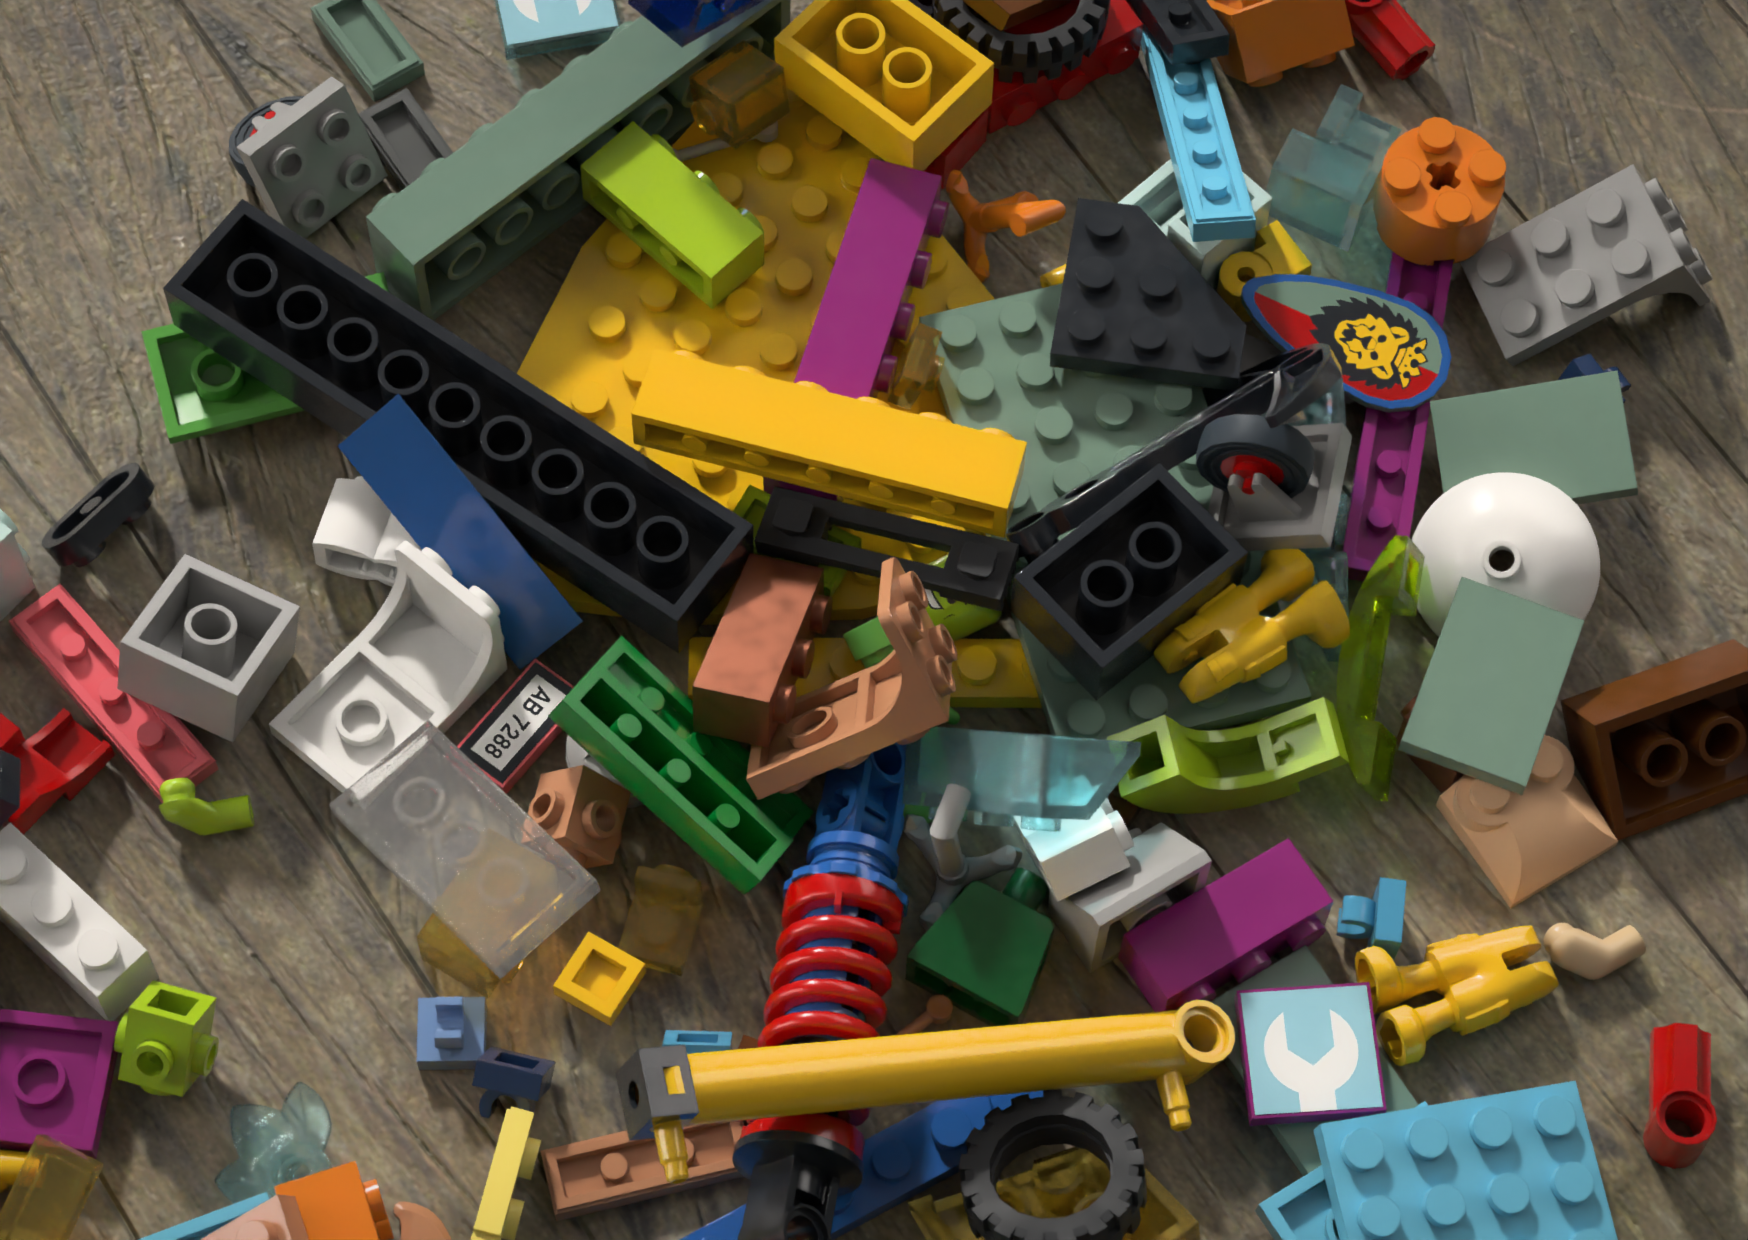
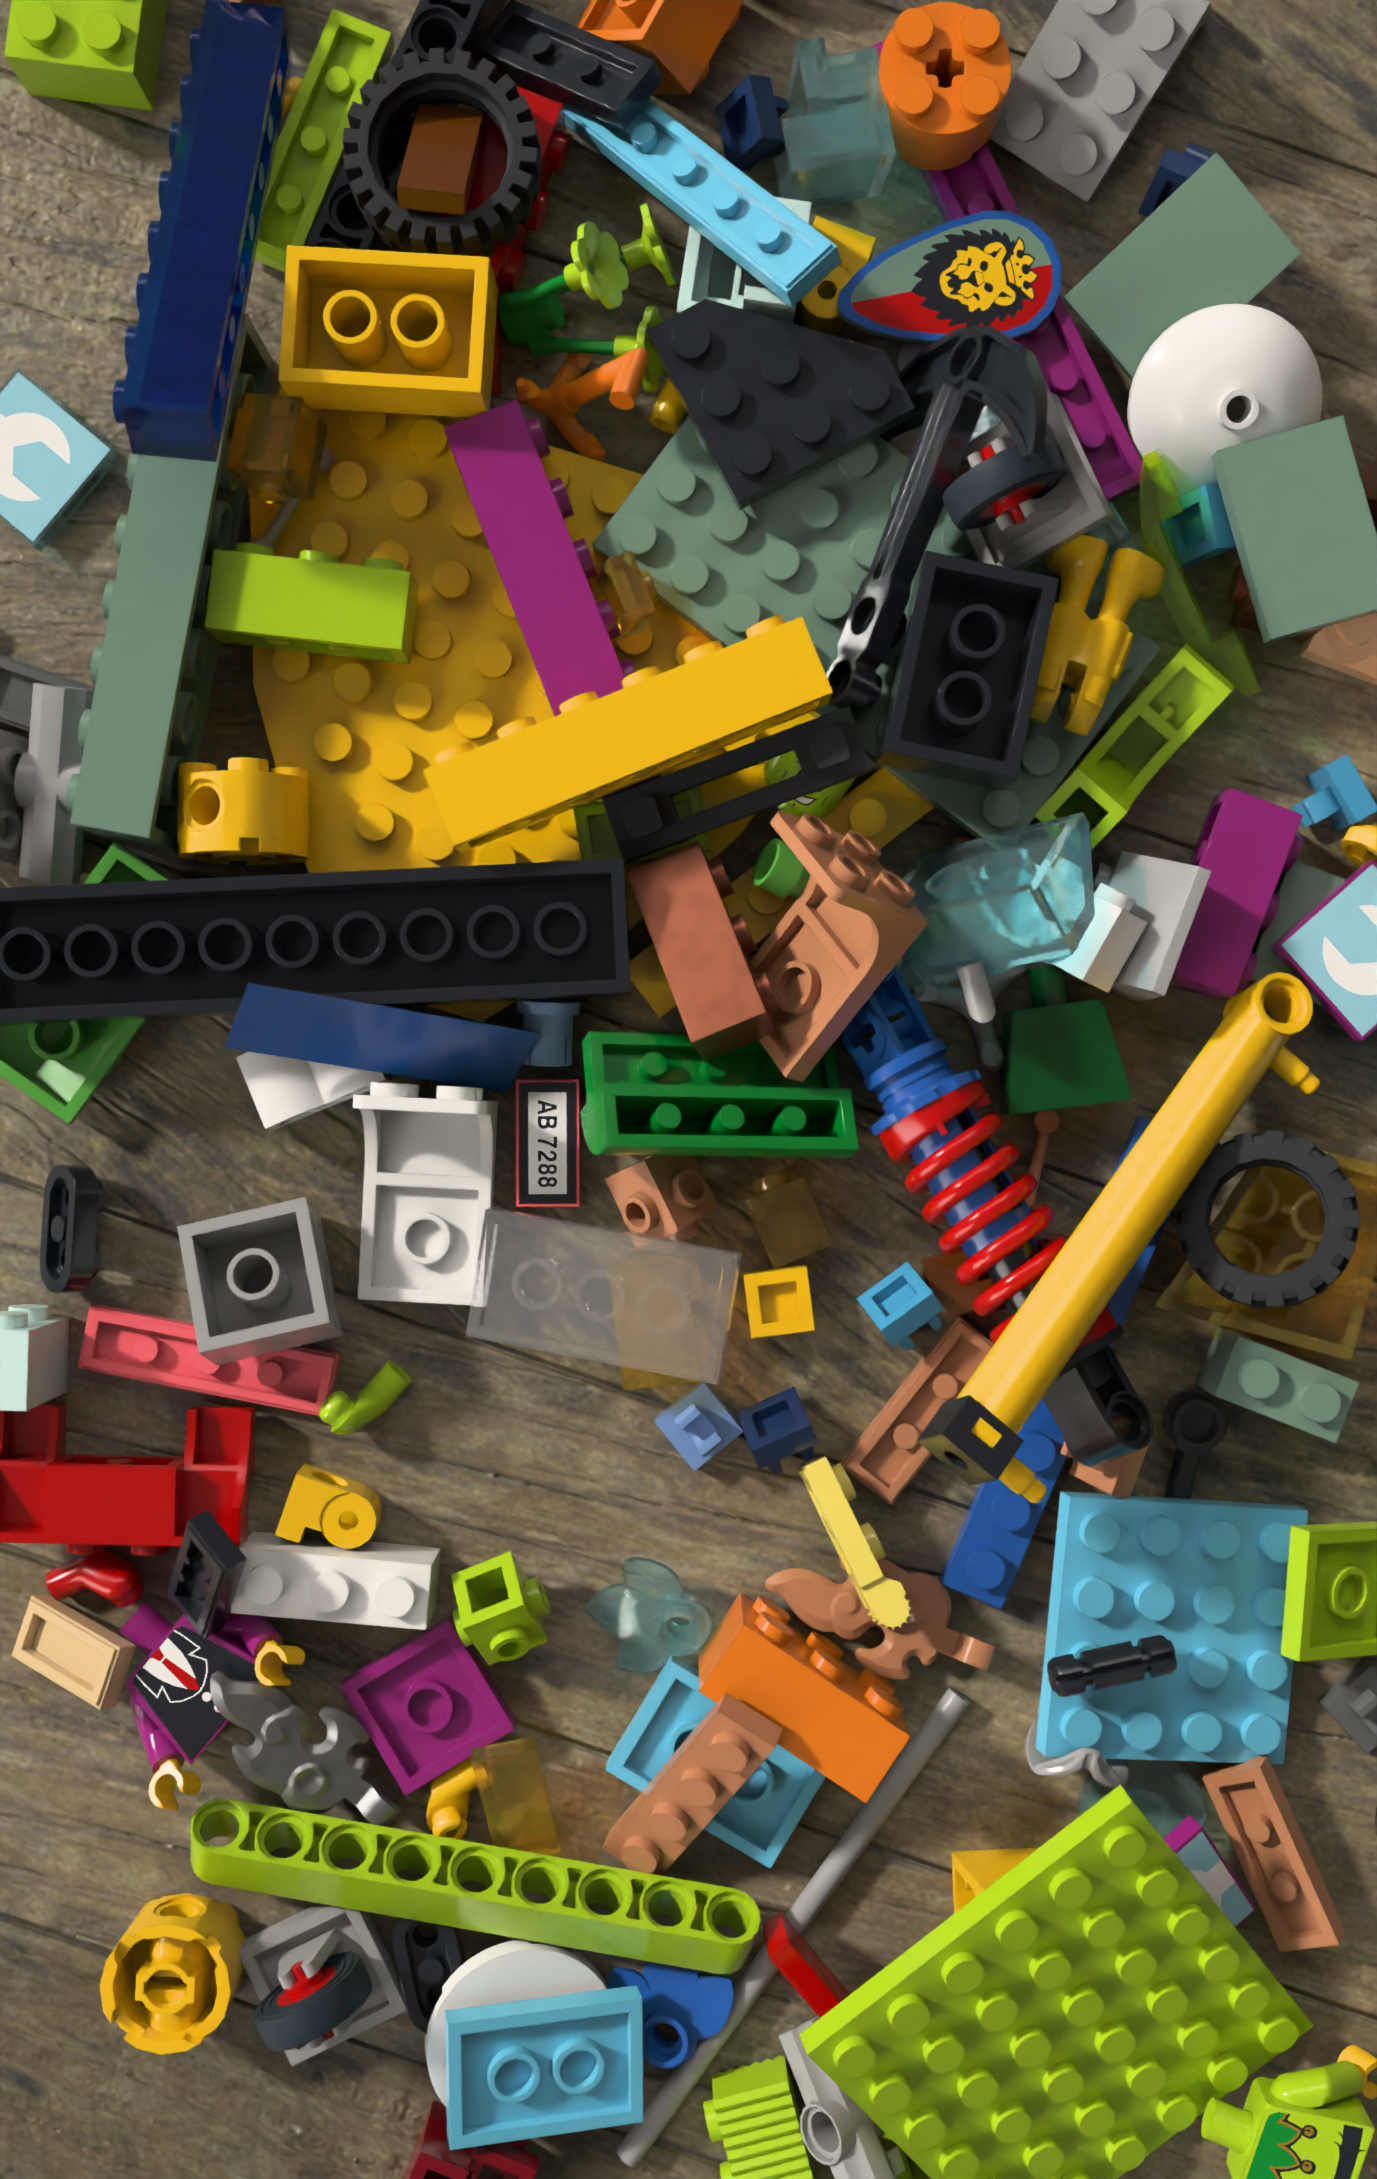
camera: 30 degrees left, 25 degrees up
none -> light grey piece [14,683,94,884]
none -> yellow brick [177,757,309,866]
none -> yellow leg [275,1463,382,1549]
none -> lime plant [498,203,677,393]
none -> light blue bush [516,999,580,1067]
none -> dark blue tile [715,75,796,171]
none -> dark azure tile [1160,484,1236,569]

